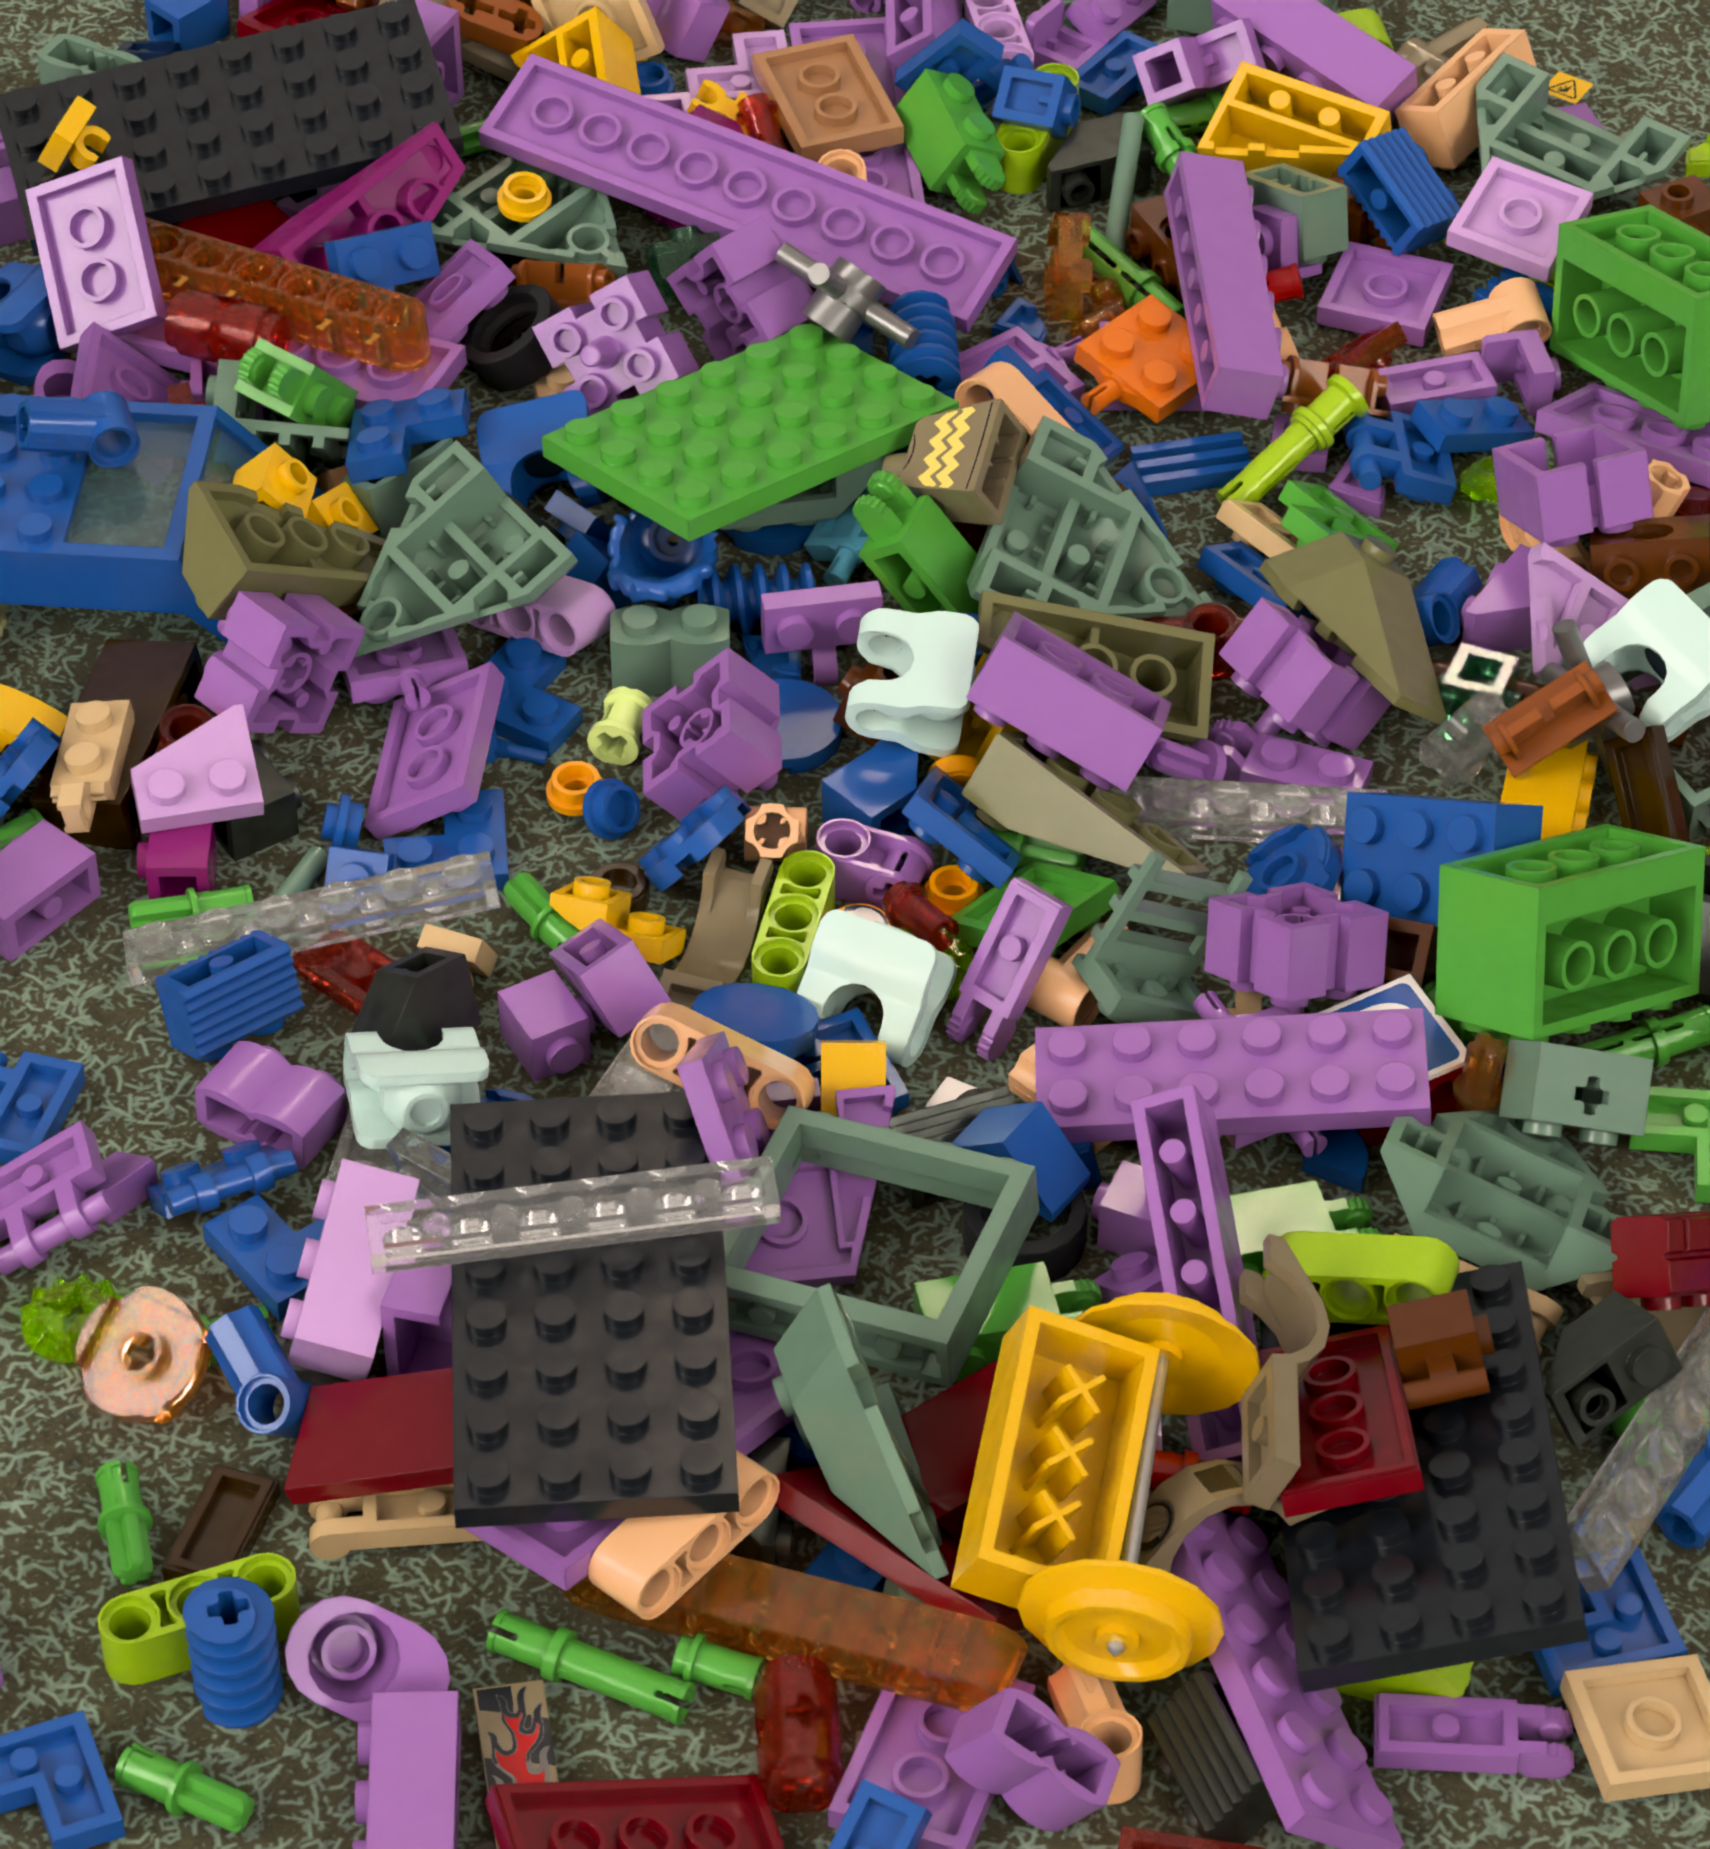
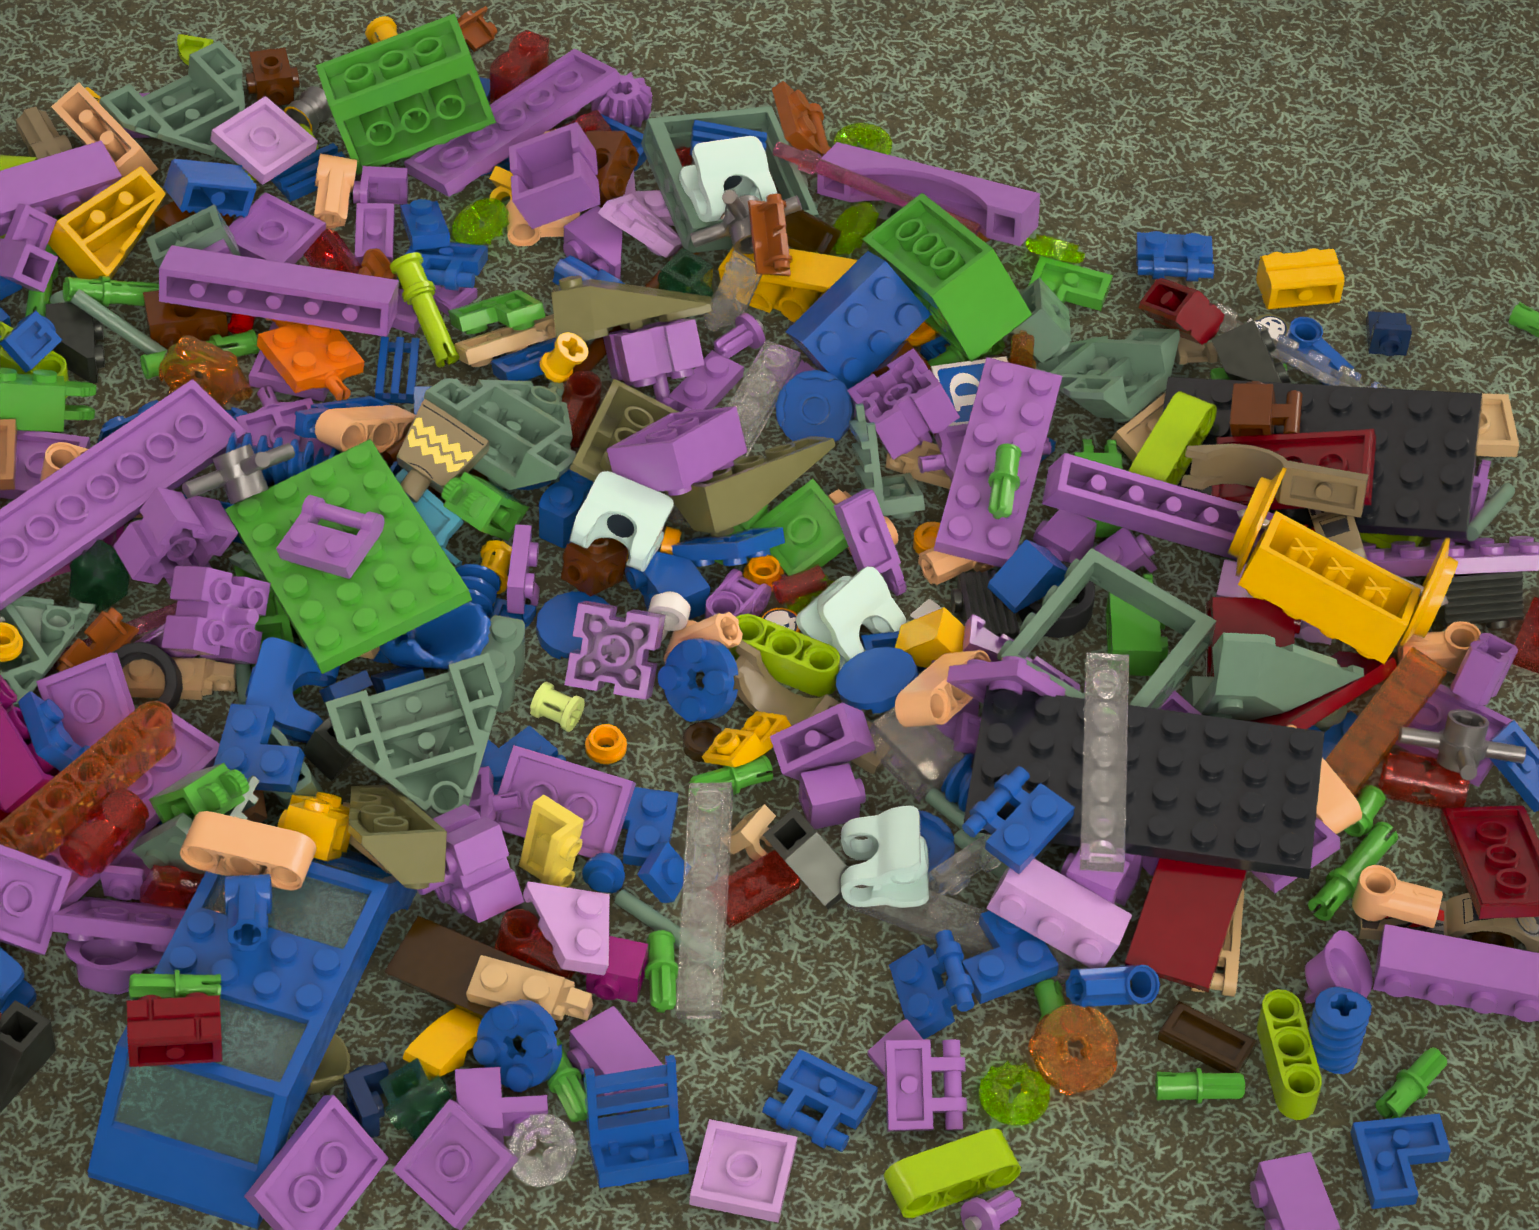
camera: 80 degrees left, 5 degrees up
blue brick [155,930,305,1061] -> none
medium lavender brick [195,1041,347,1169] -> none
blue plate [583,778,641,840] -> none
none -> light nougat beam [180,811,317,891]
none -> medium lavender plate [276,495,384,579]
none -> light yellow bracket [519,794,584,887]
none -> yellow bush [540,332,588,383]
none -> white plate [648,592,691,642]
none -> medium lavender piece [714,313,765,359]
none -> blue plate [962,766,1075,875]
none -> bright green axle [988,443,1022,519]
none -> light nougat piece [1352,865,1443,928]
none -> flat silver bar [1398,709,1526,780]
none -> sand green bar [1467,483,1515,541]

